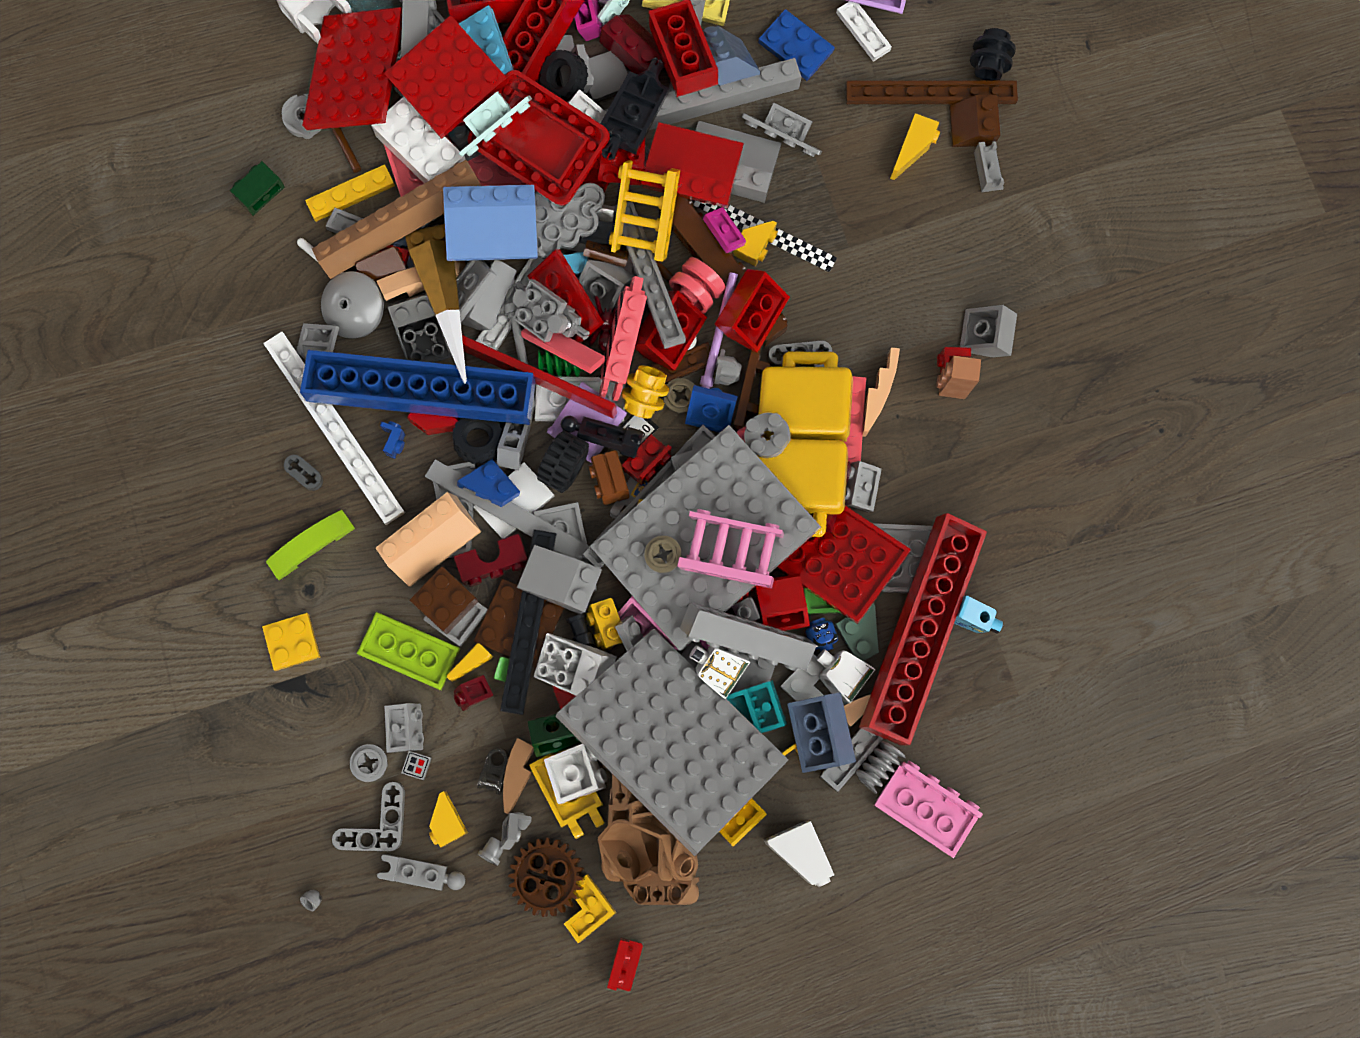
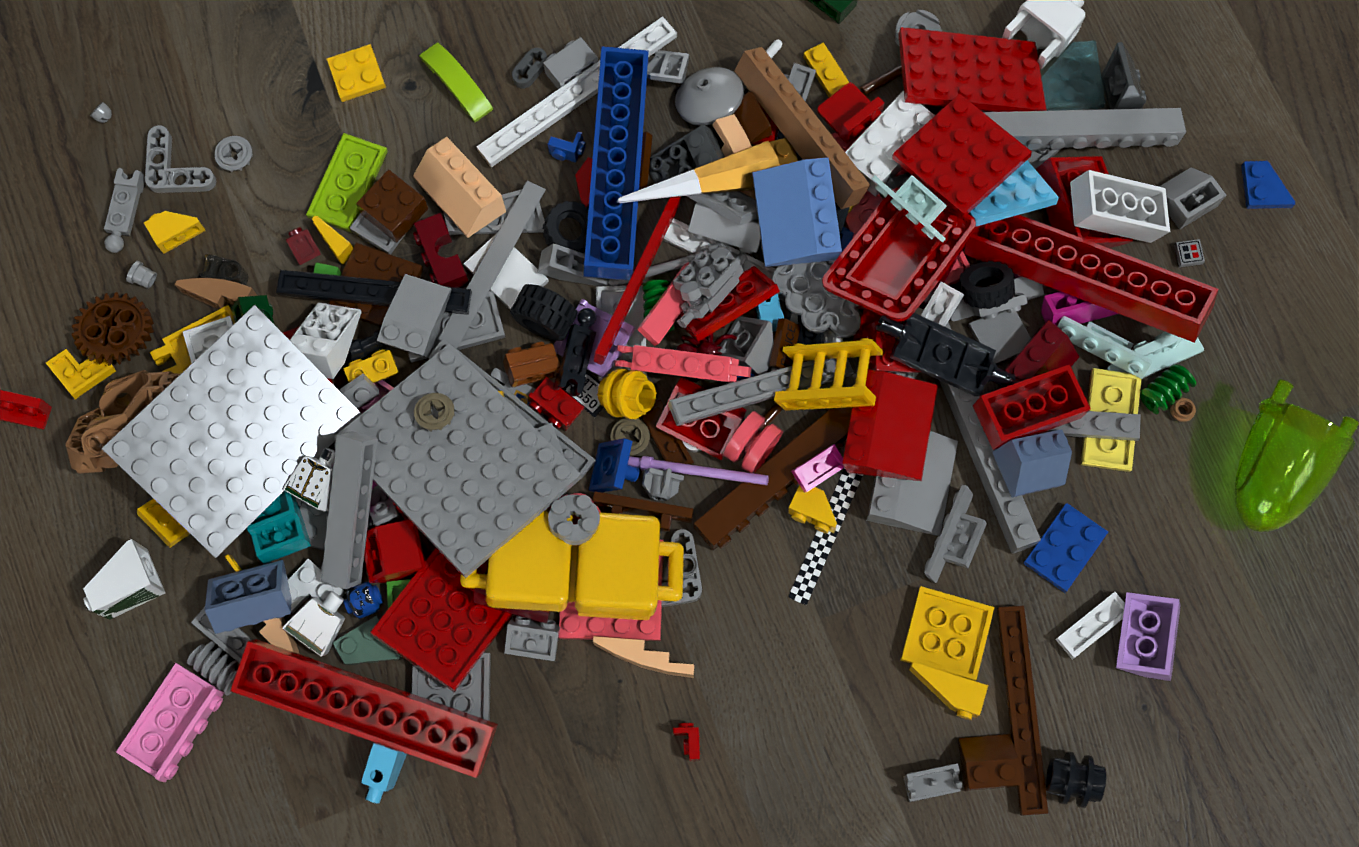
camera: 95 degrees right, 5 degrees down
light grey bracket [384,703,424,753] -> none
light grey tile [401,751,432,780] -> none
blue wing [457,459,520,507] -> none
light grey bracket [501,812,532,850] -> none
bright pink fence [678,509,784,588] -> none
red slope [715,269,790,352] -> none
nougat brick [936,356,981,399] -> none
light grey slope [960,305,1017,357] -> none
none -> light grey brick [543,37,598,89]
none -> red bracket [817,82,885,143]
none -> yellow plate [901,586,994,681]

